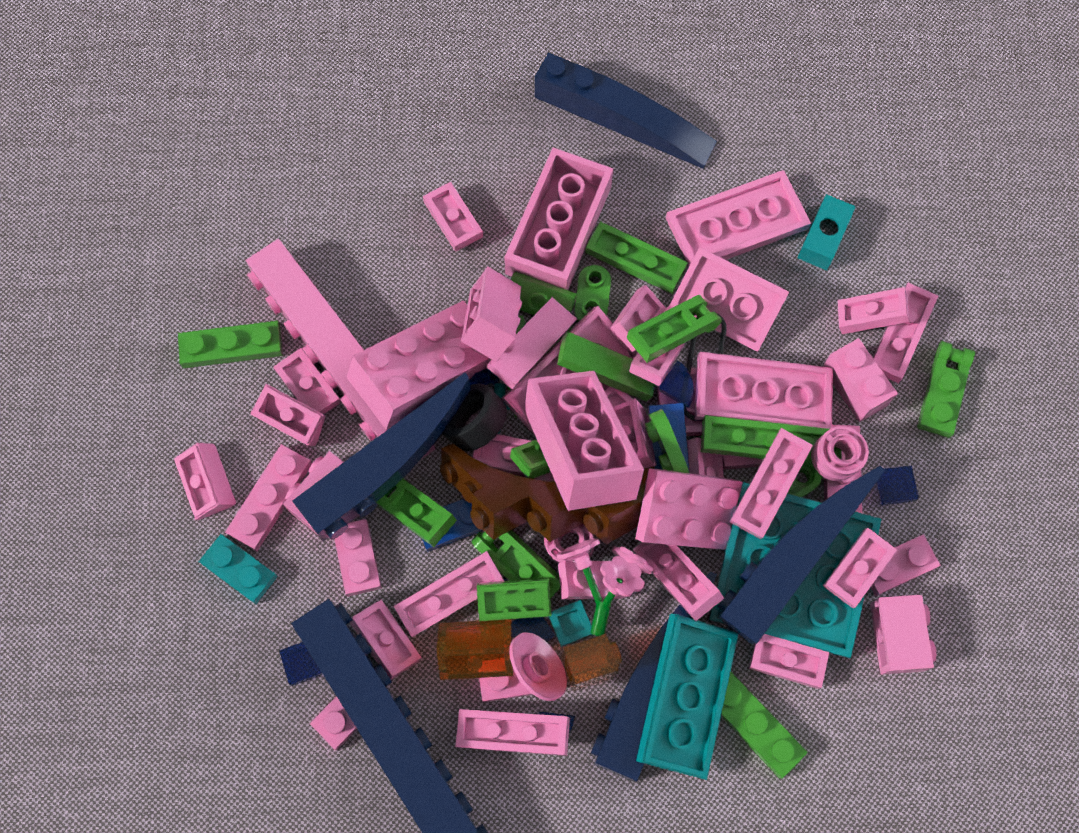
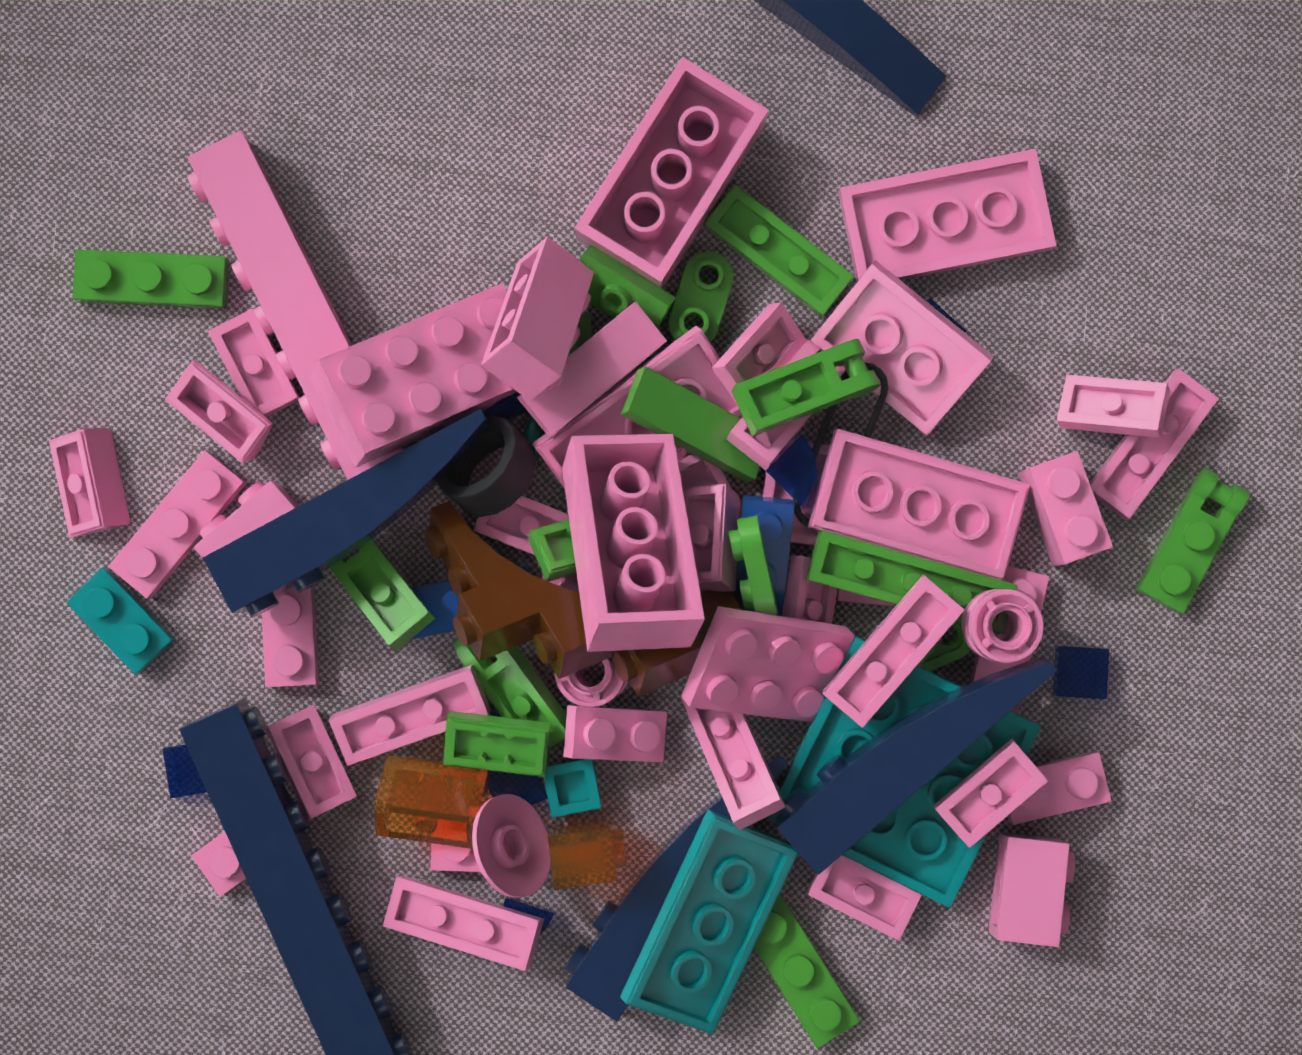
camera: 10 degrees right, 15 degrees up
bright pink plate [423,182,483,252] -> none
bright pink plant [556,538,653,636] -> none
teal piece [797,194,856,271] -> none

